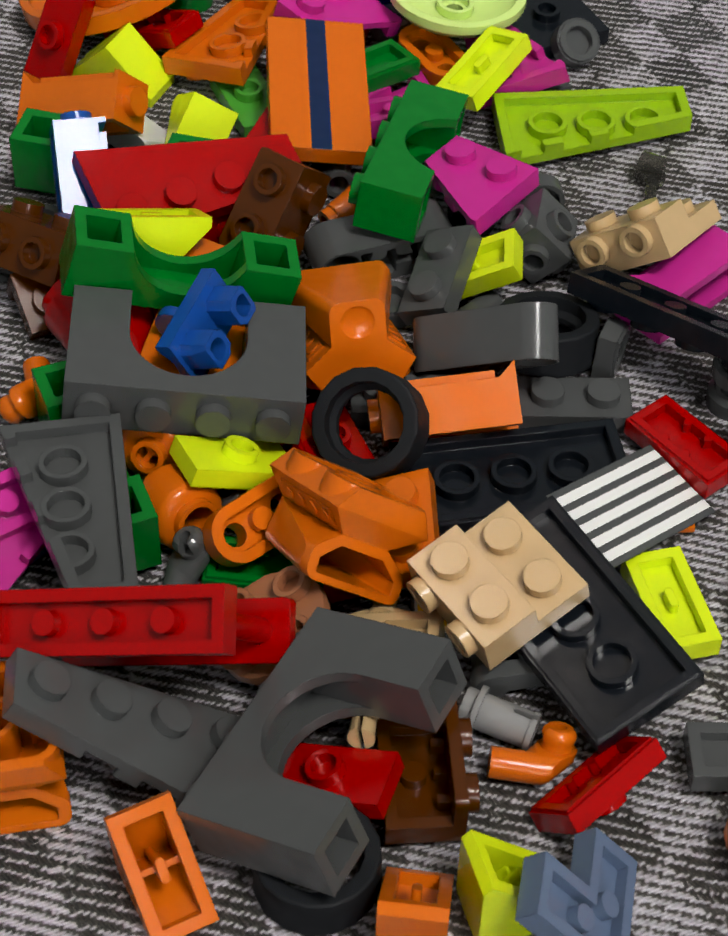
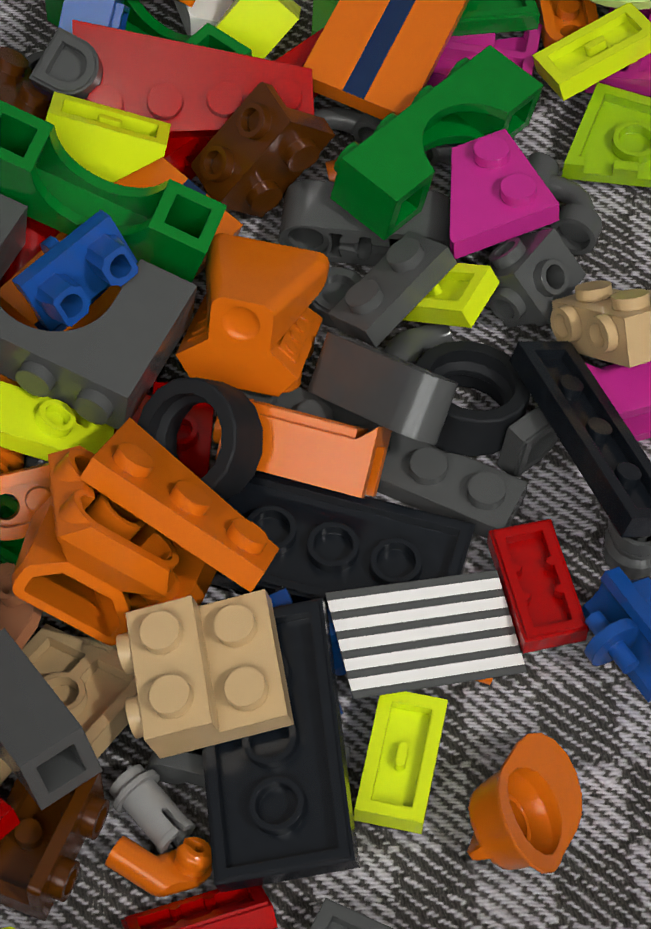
camera: 25 degrees right, 10 degrees up
none -> dark grey tile [29,27,103,99]
none -> orange wing [79,418,280,593]

